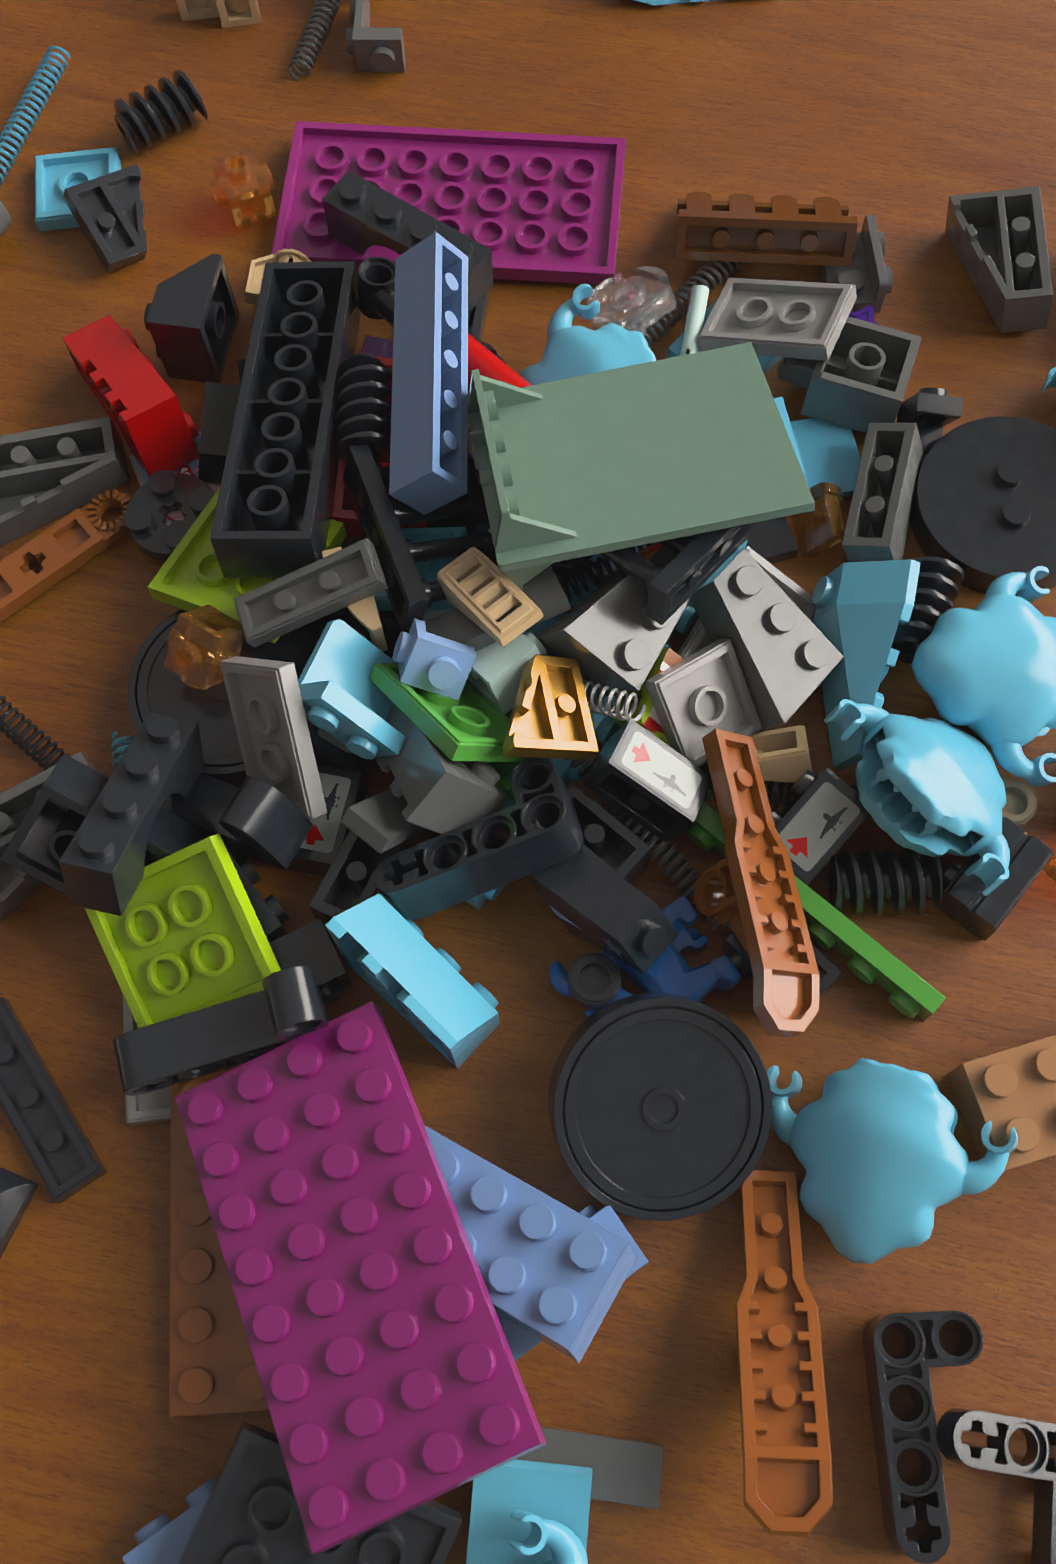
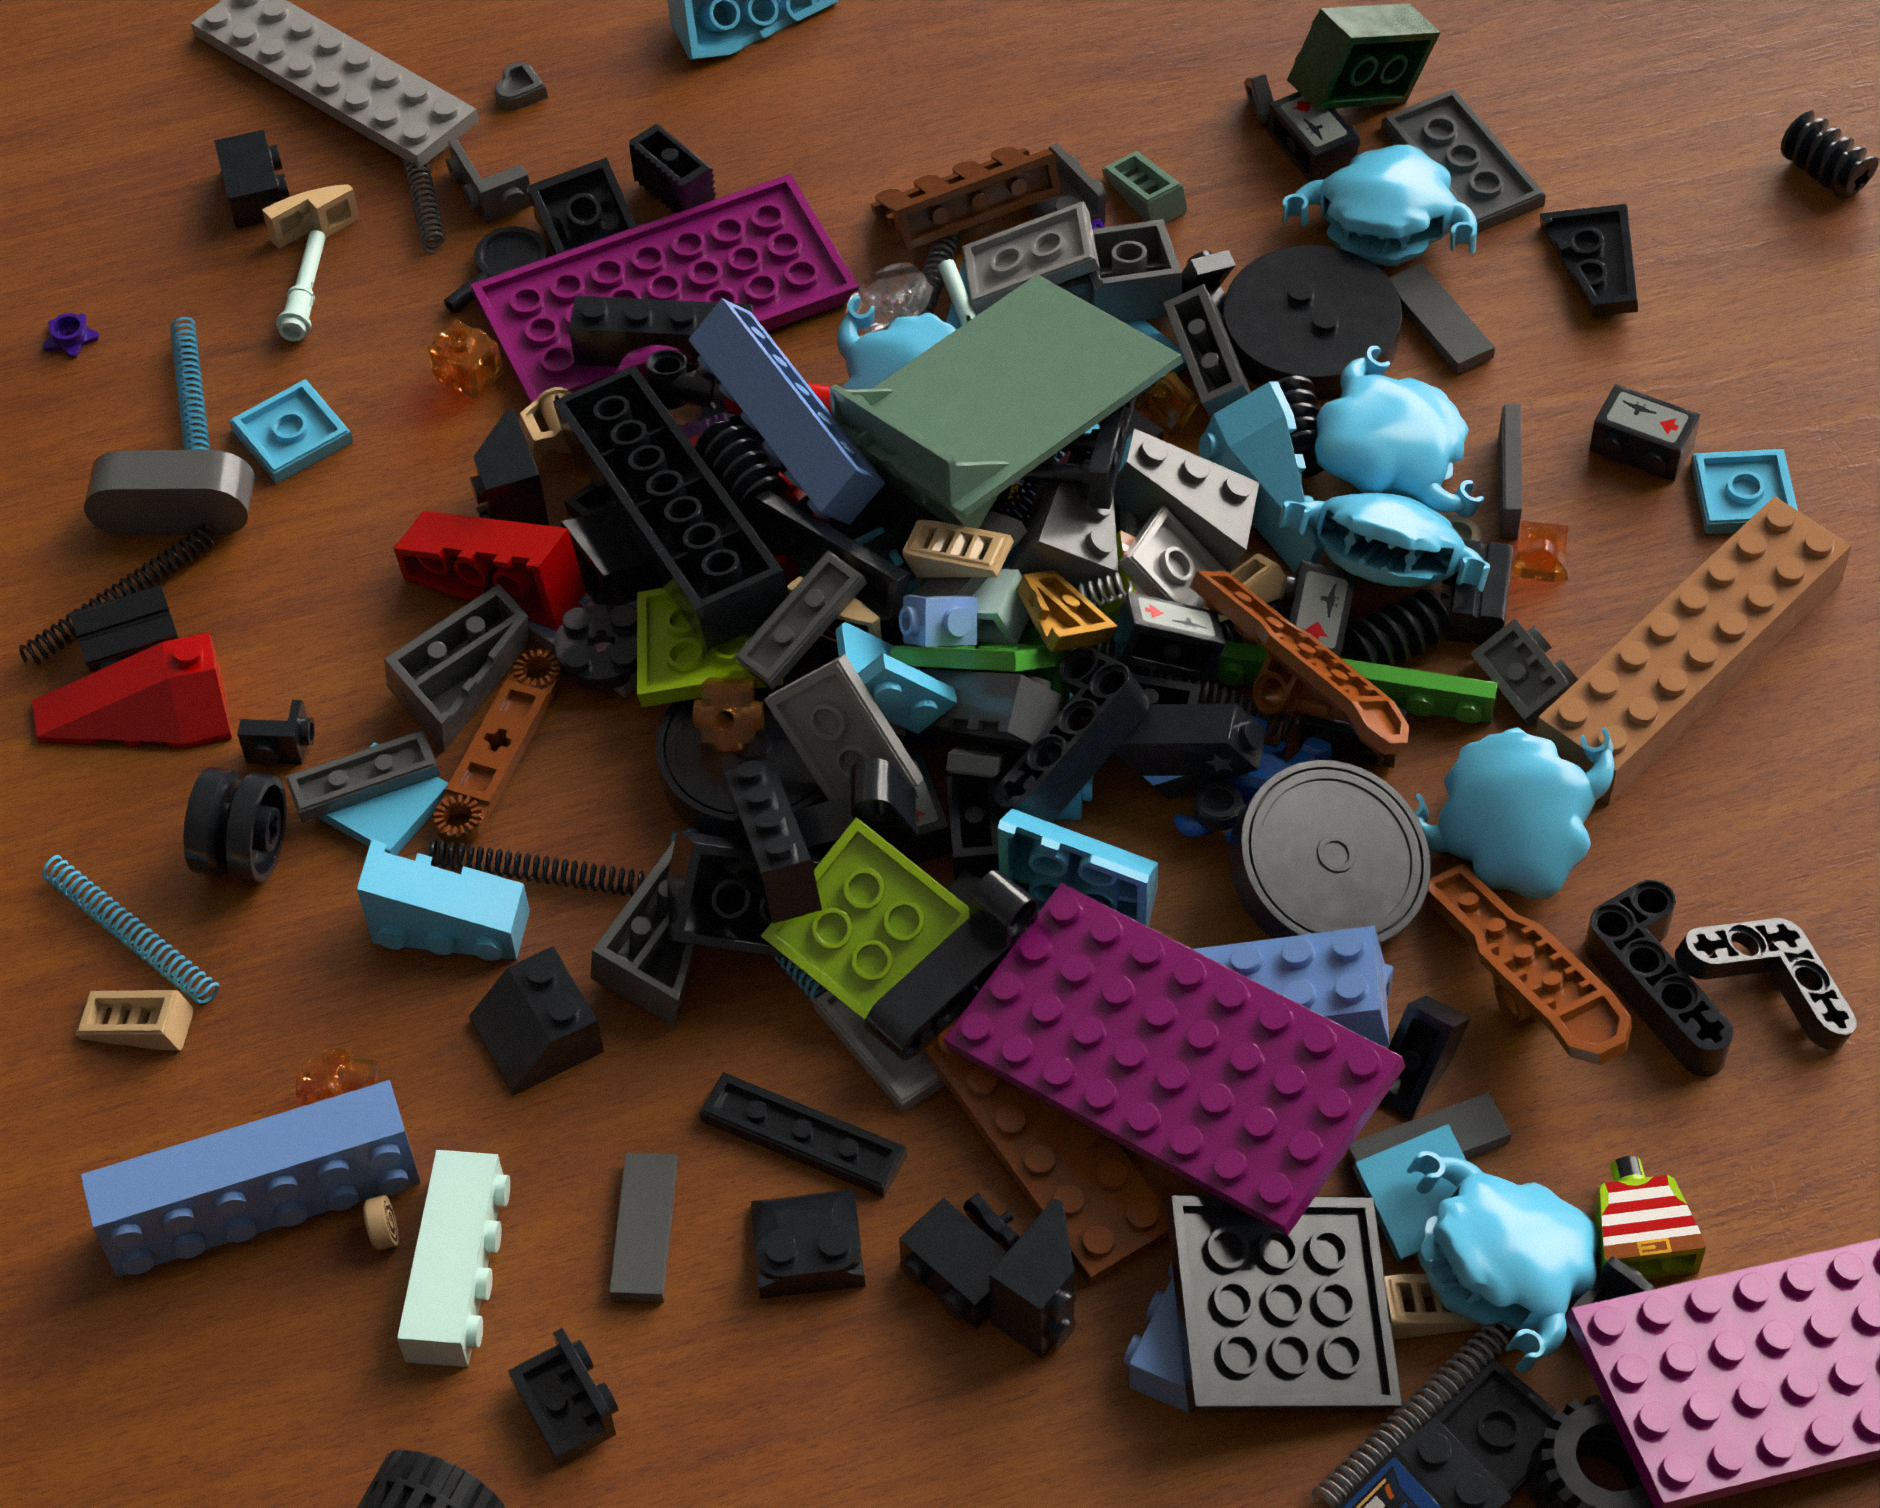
camera: 30 degrees left, 15 degrees down
black wing [63,164,147,273] -> none
black piece [114,70,208,155] -> none
dark grey wedge [945,186,1053,333] -> none
none -> light aqua pin [276,230,326,341]
none -> black piece [444,226,548,313]
none -> black slope [527,157,637,255]
none -> black brick [629,124,717,213]
none -> black brick [899,1197,1007,1329]
none -> black piece [963,1193,1020,1252]
none -> black slope [989,1198,1076,1359]
none -> sand green slope [1102,151,1187,224]
none -> black slope [1381,995,1471,1118]
none -> dark grey bracket [1470,618,1578,726]

